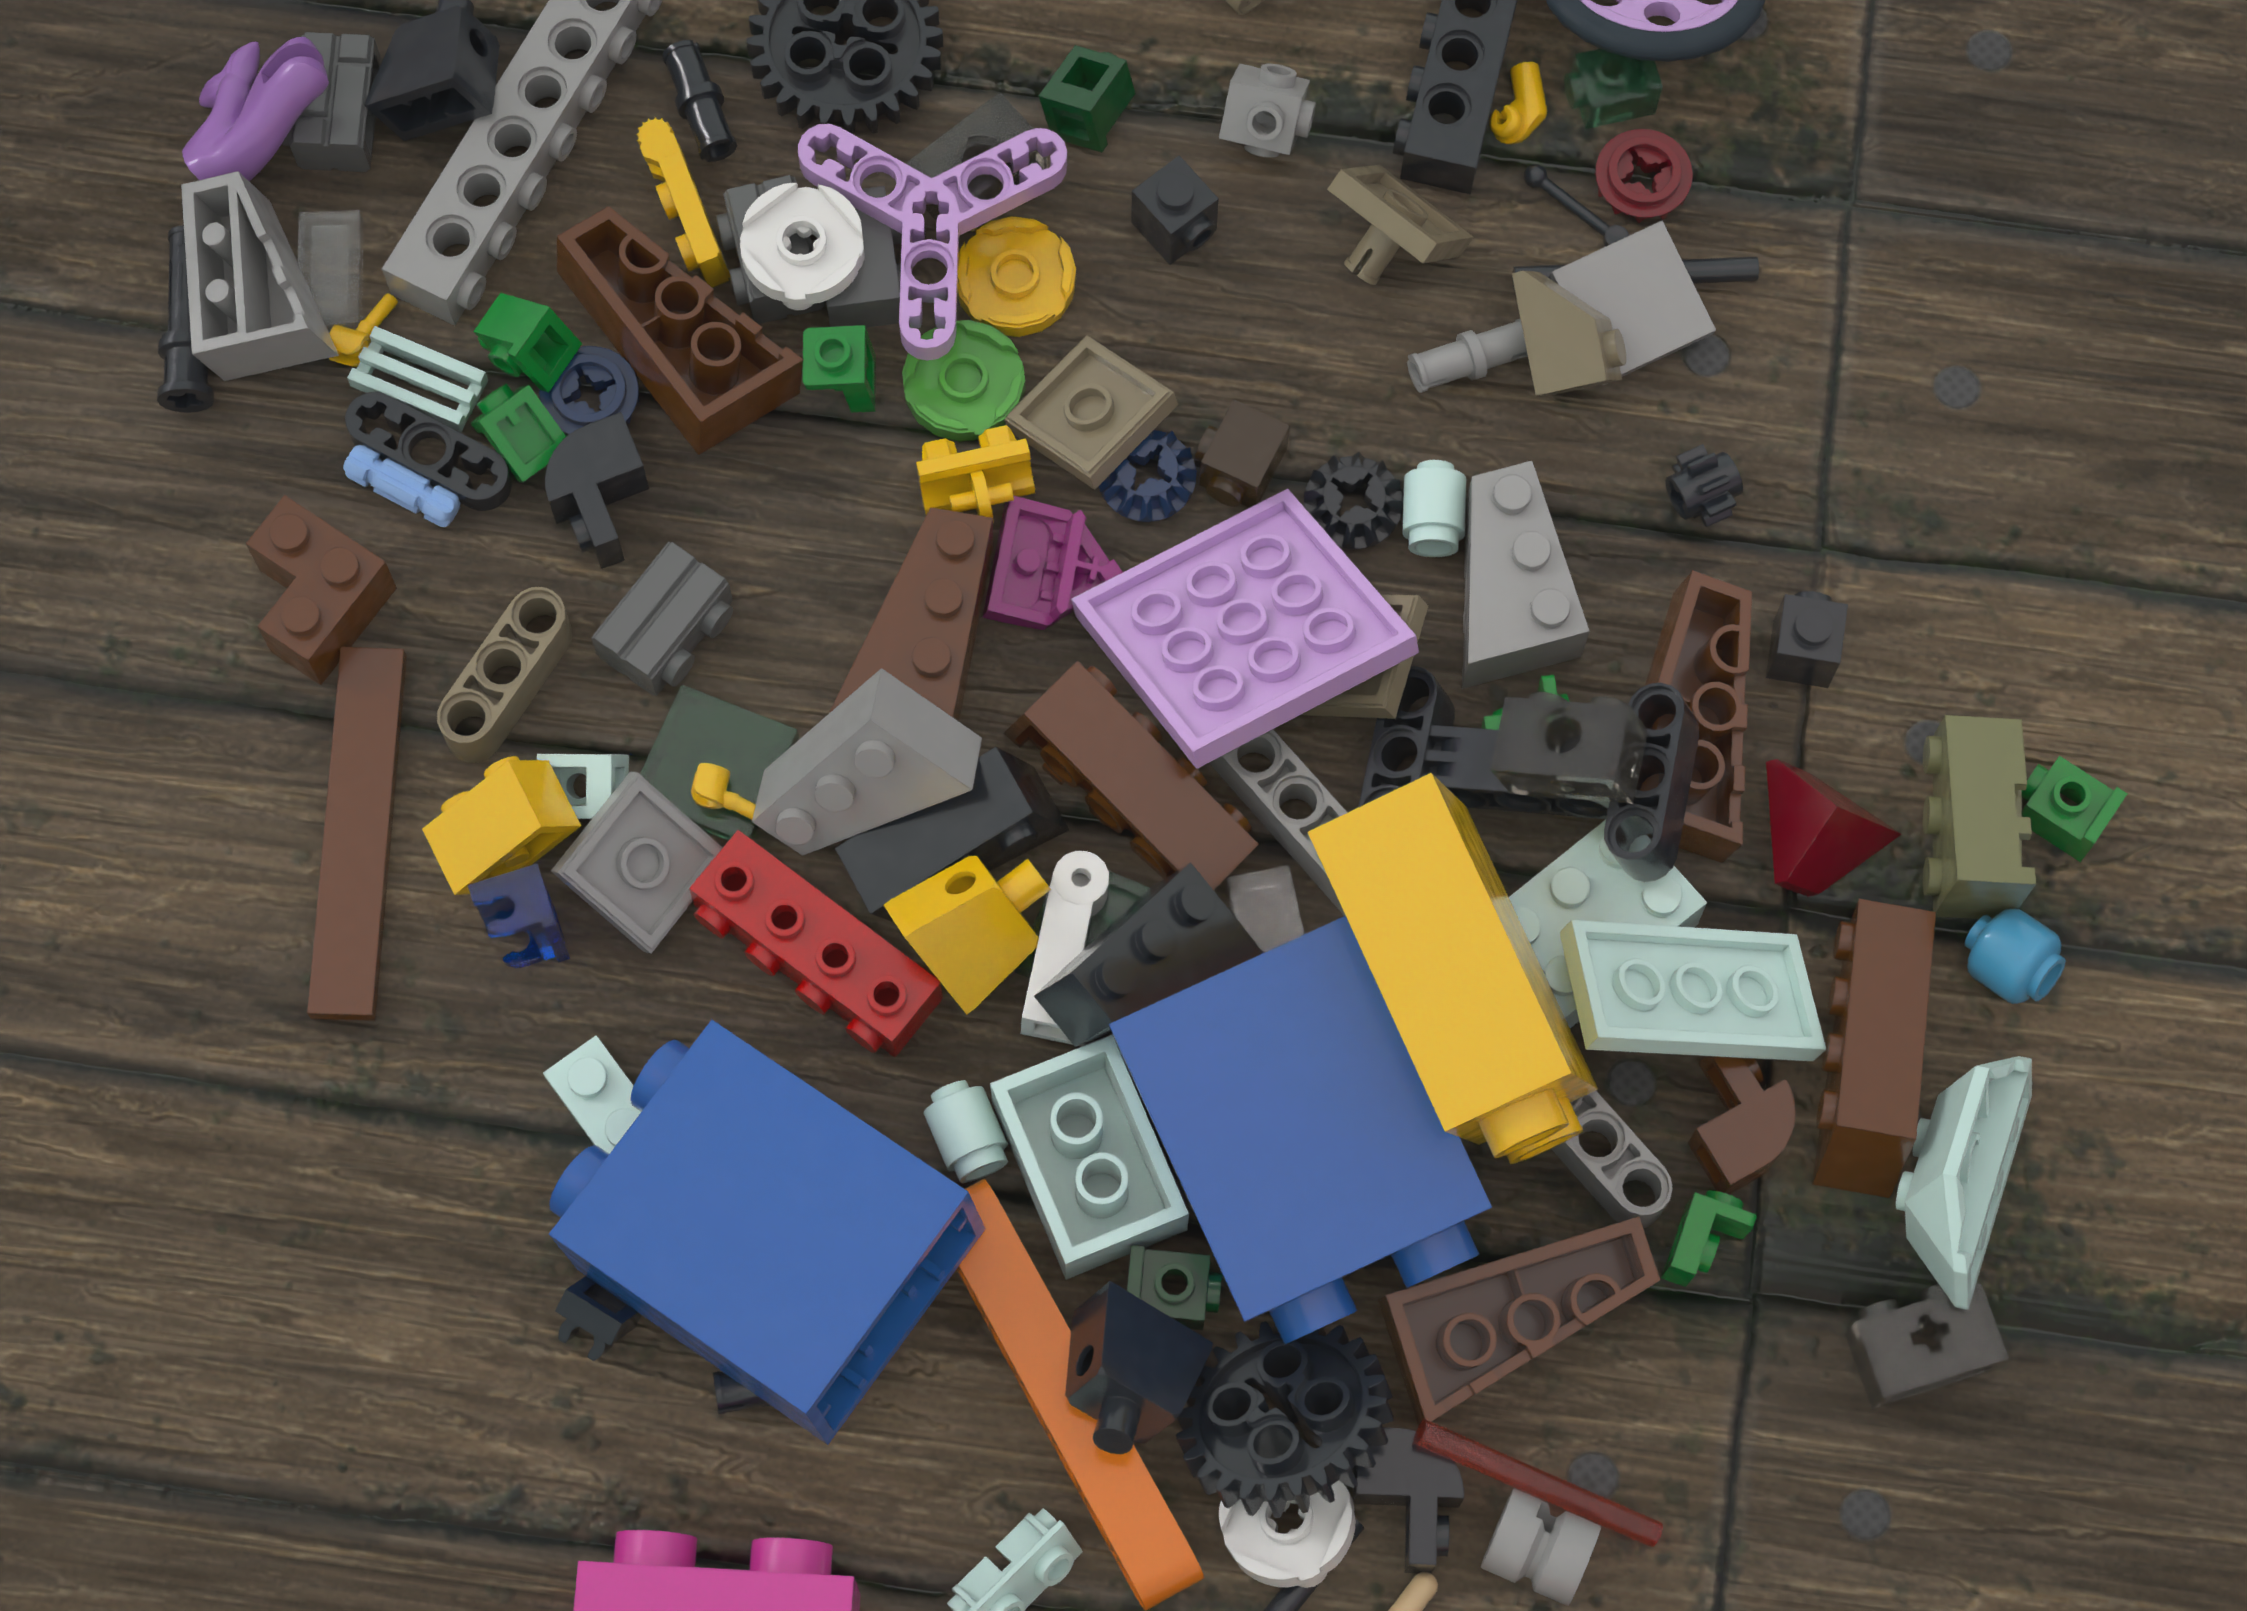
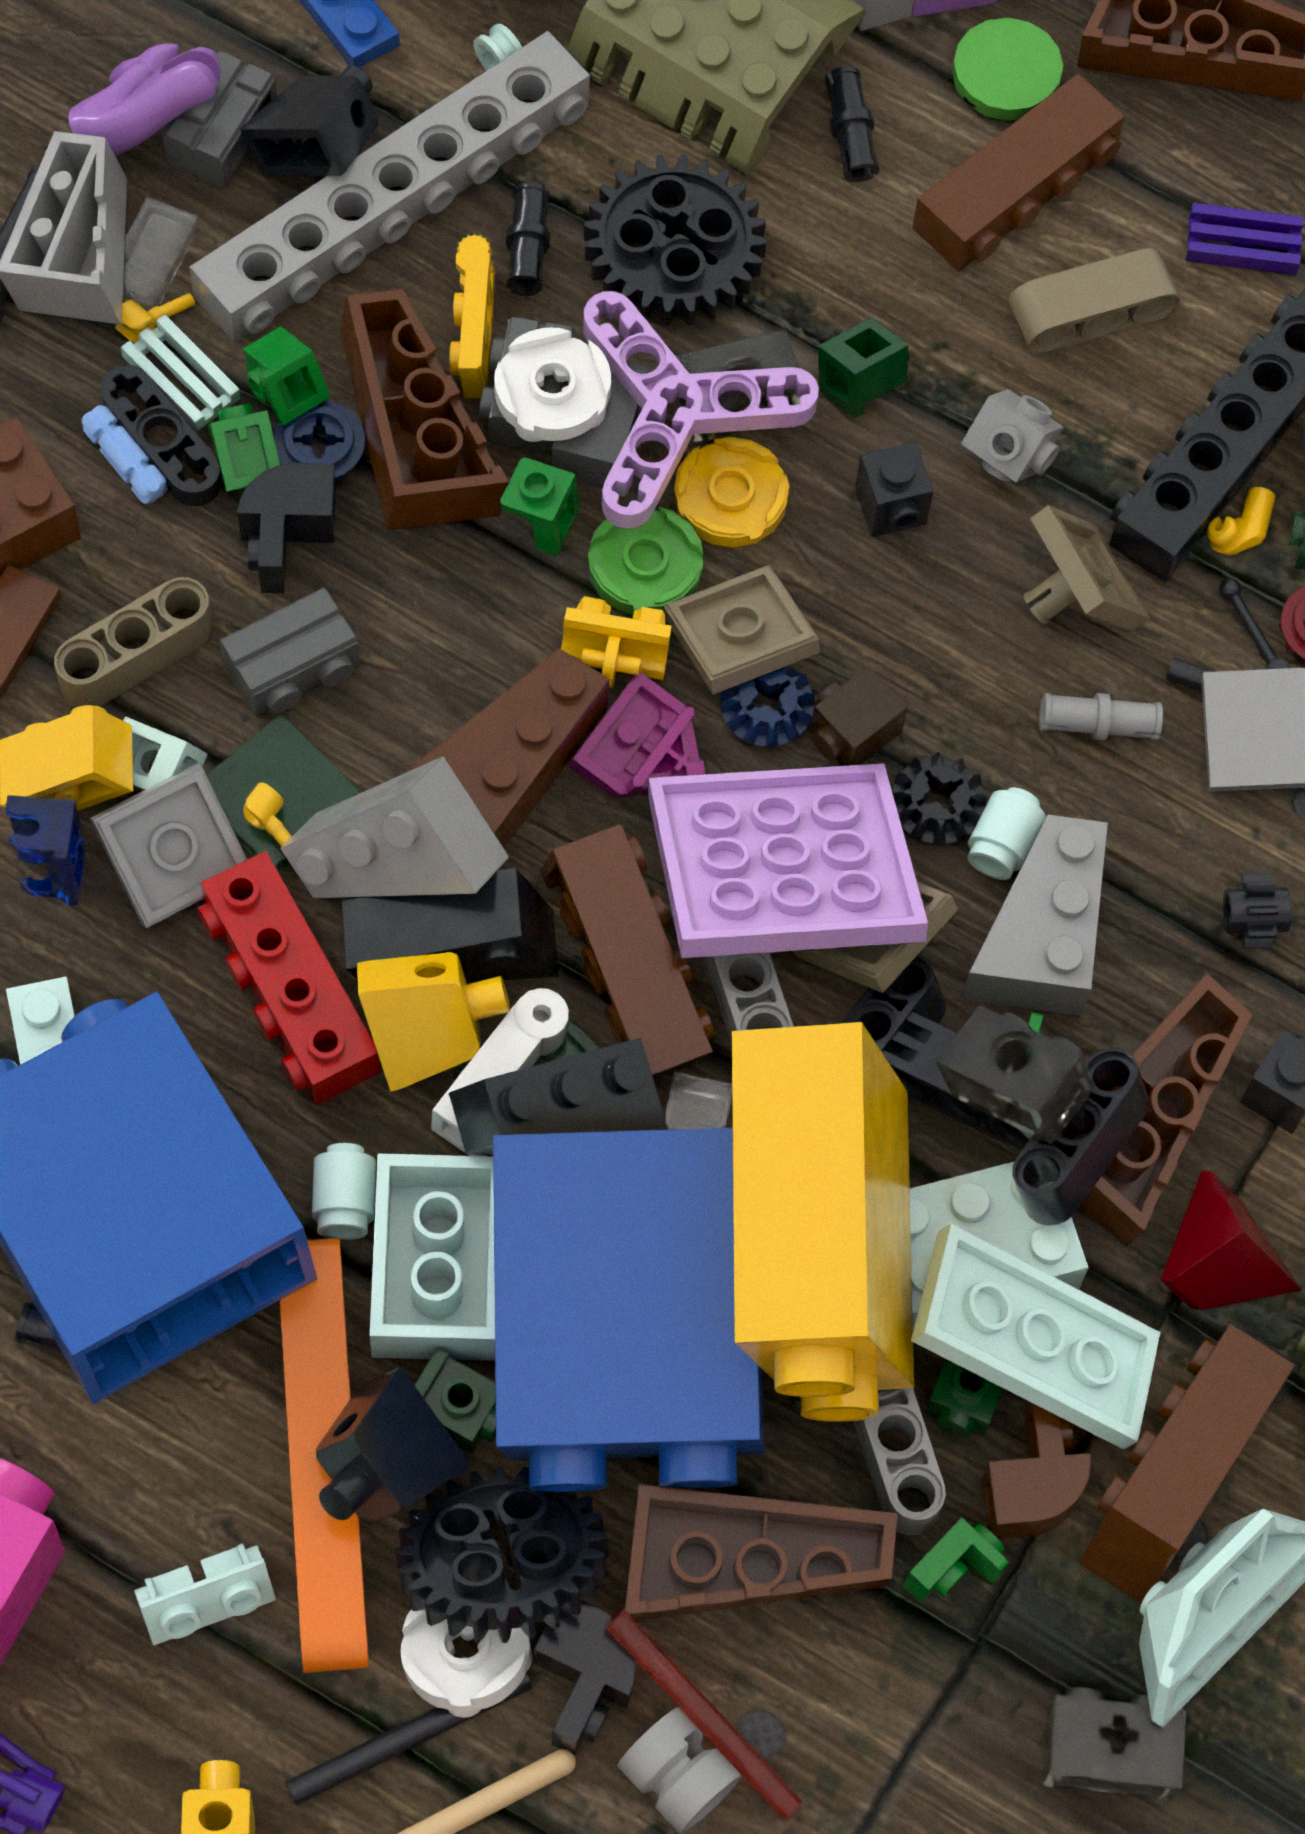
camera: 20 degrees right, 5 degrees down
dark tan slope [1512,271,1626,396] -> none
none -> dark green brick [925,1359,1003,1438]

